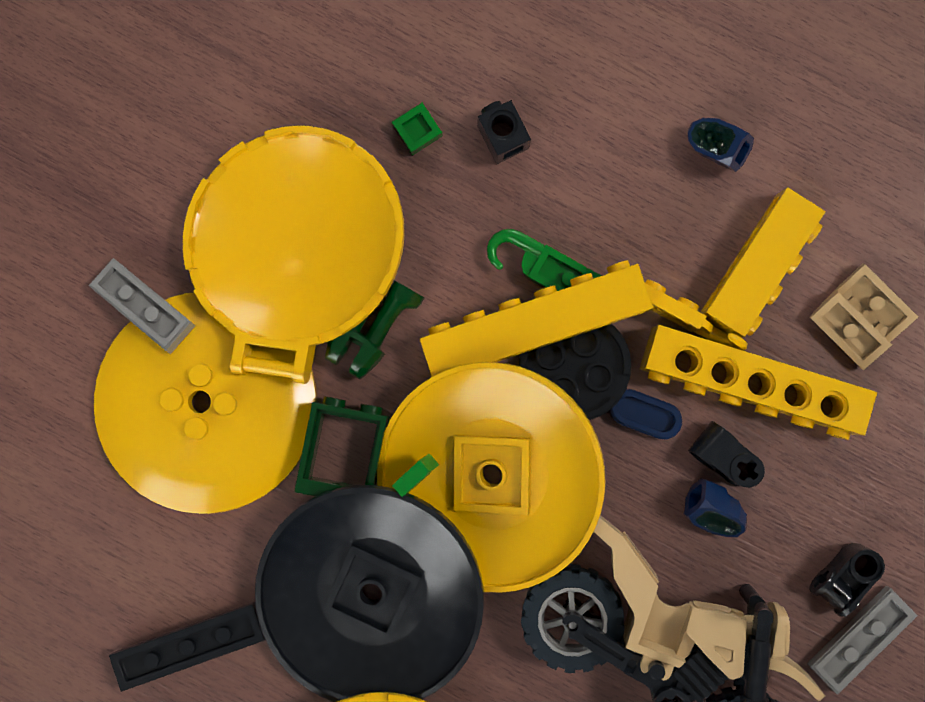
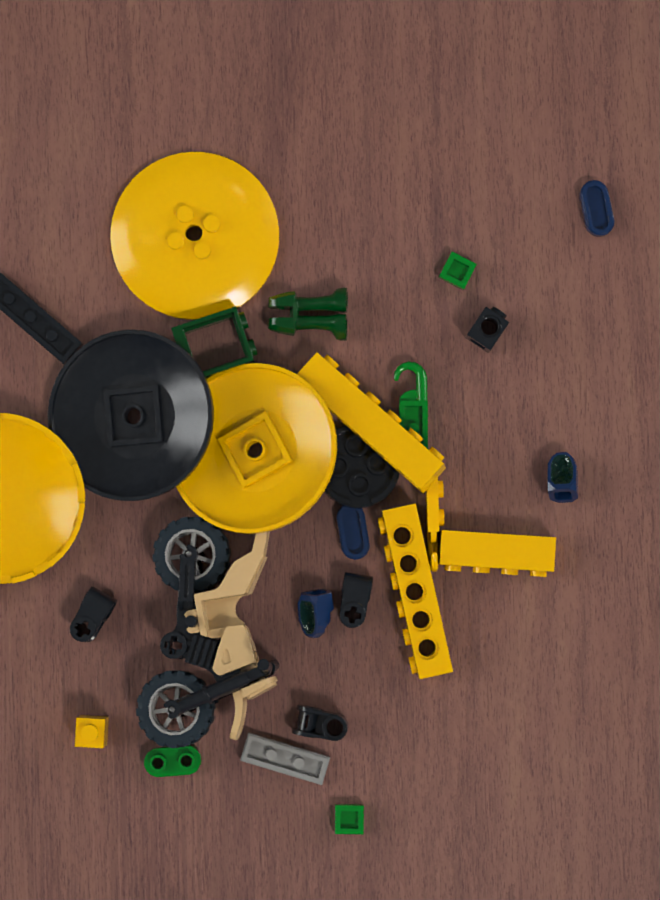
camera: 55 degrees right, 0 degrees up
light grey tile [88,258,196,354] -> none
yellow dish [183,126,405,384] -> none
green tile [392,454,439,497] -> none
tan slope [810,264,918,370] -> none

